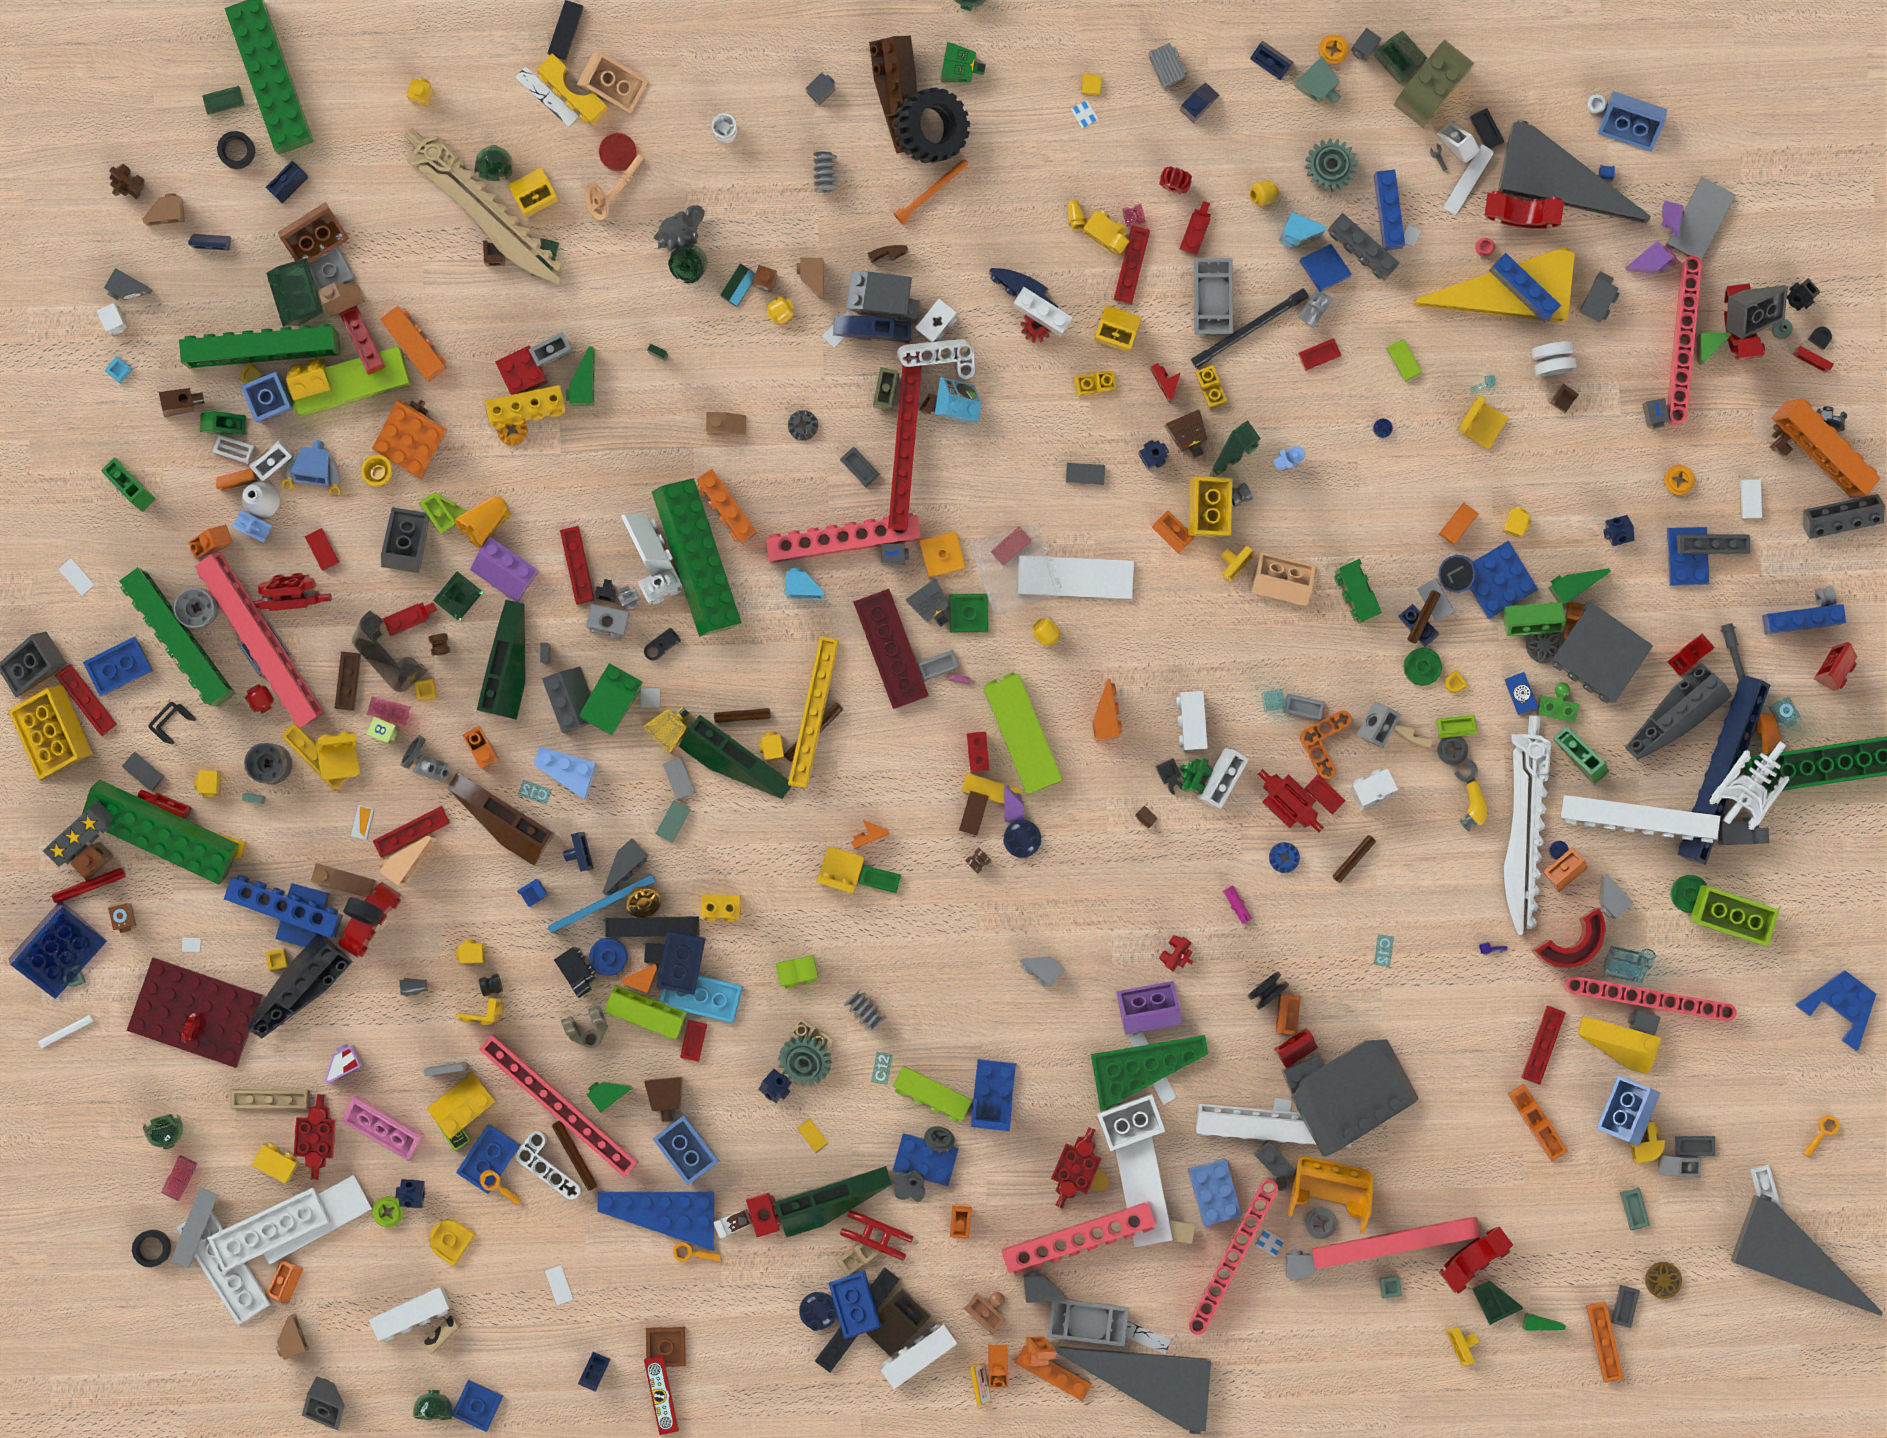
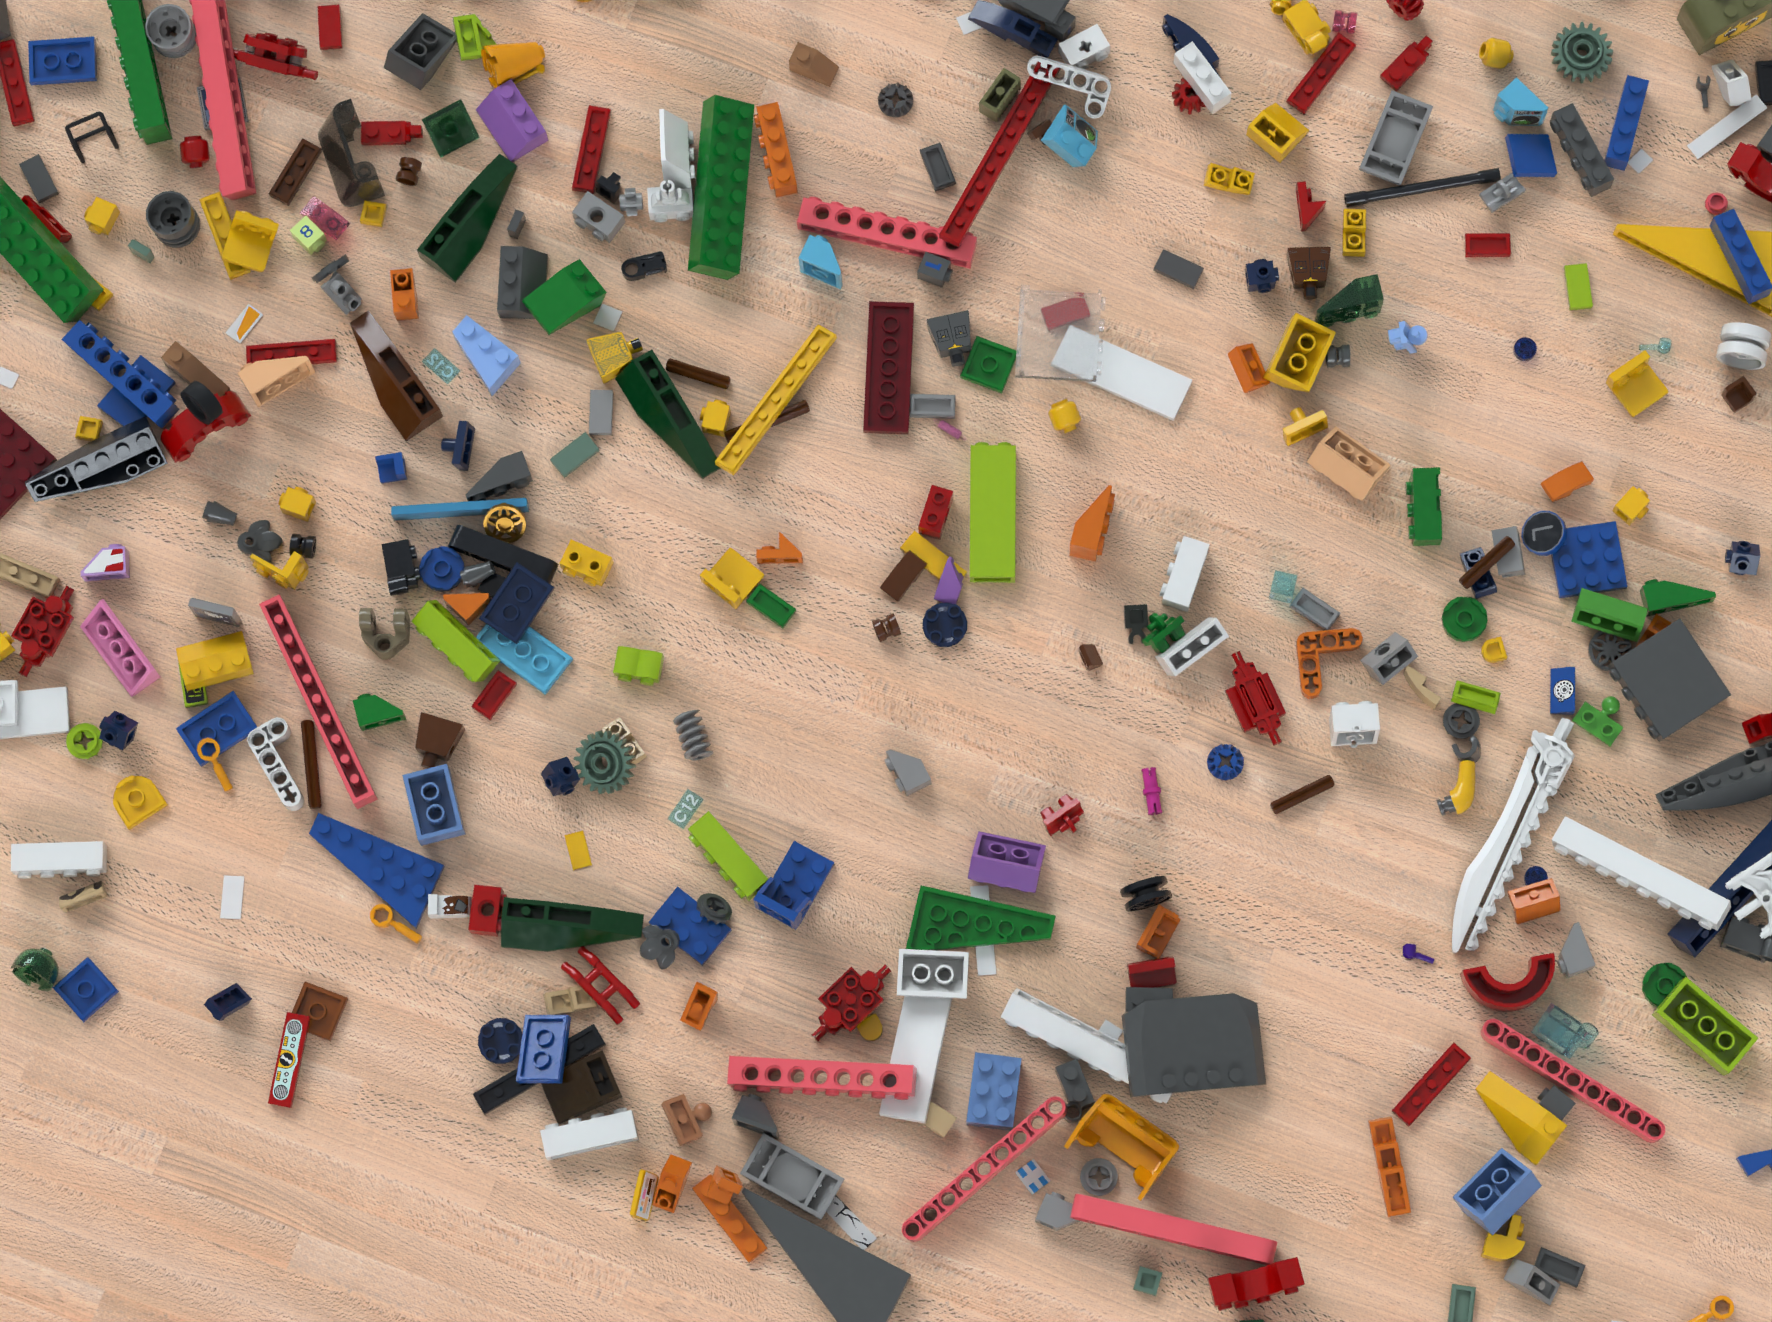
camera: 30 degrees right, 10 degrees down
light orange plate [919,531,966,578] -> none
red tile [1304,774,1346,815] -> none
clear light blue sticker [1374,934,1394,967] -> none
green slope [1553,726,1609,784] -> none
none -> dark grey plate [237,520,283,563]
none -> dark grey cone [460,561,496,588]

